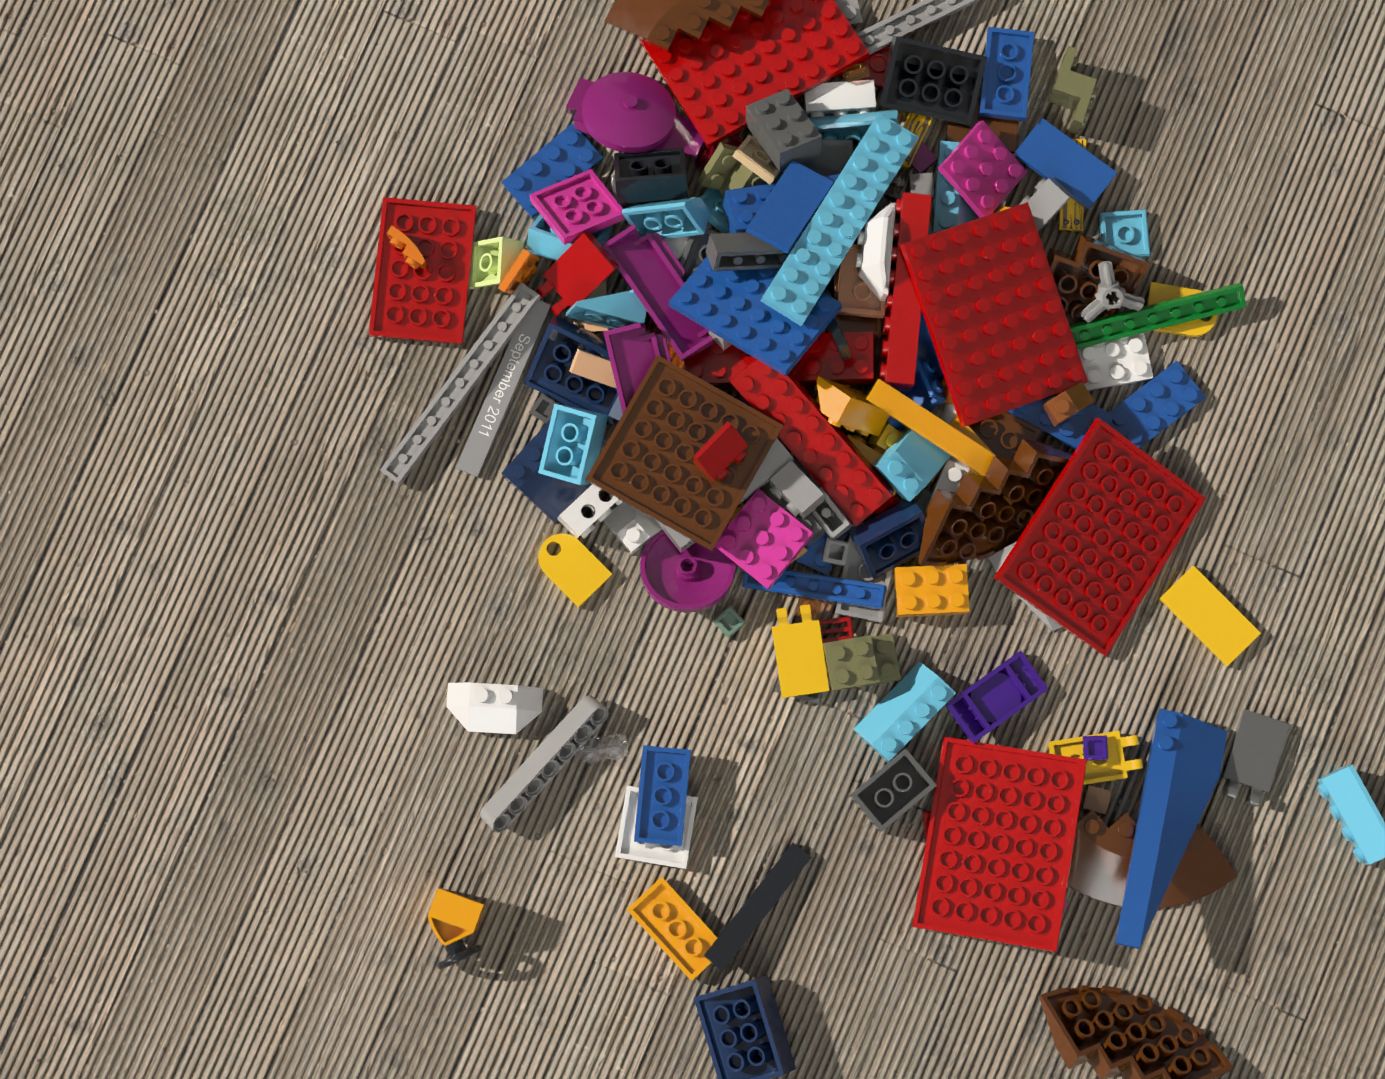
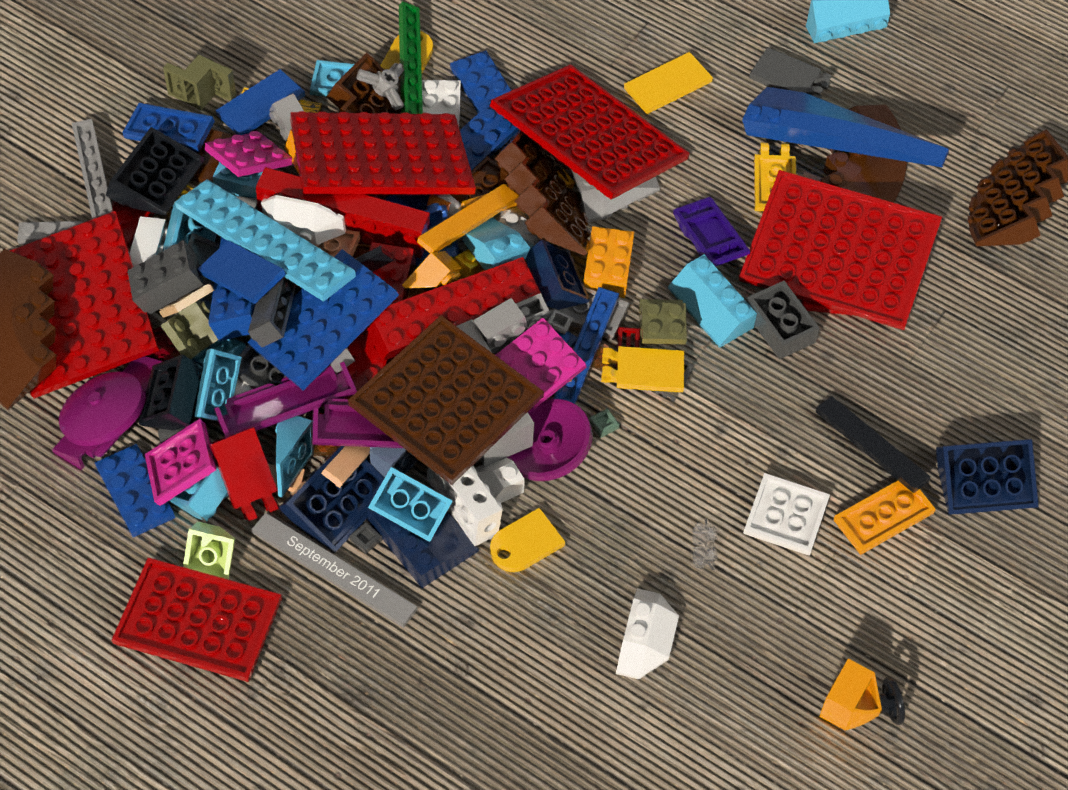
camera: 80 degrees left, 25 degrees down
light grey plate [380,282,541,485] -> none
orange slope [387,225,427,270] -> none
light grey beam [480,696,608,833] -> none
orange tile [498,249,540,294] -> none
blue plate [634,745,691,846] -> none
red slope [693,421,748,482] -> none
clear orange tile [842,63,870,83] -> none
dark orange slope [1042,382,1095,427] -> none
dark purple tile [1082,735,1108,760] -> none

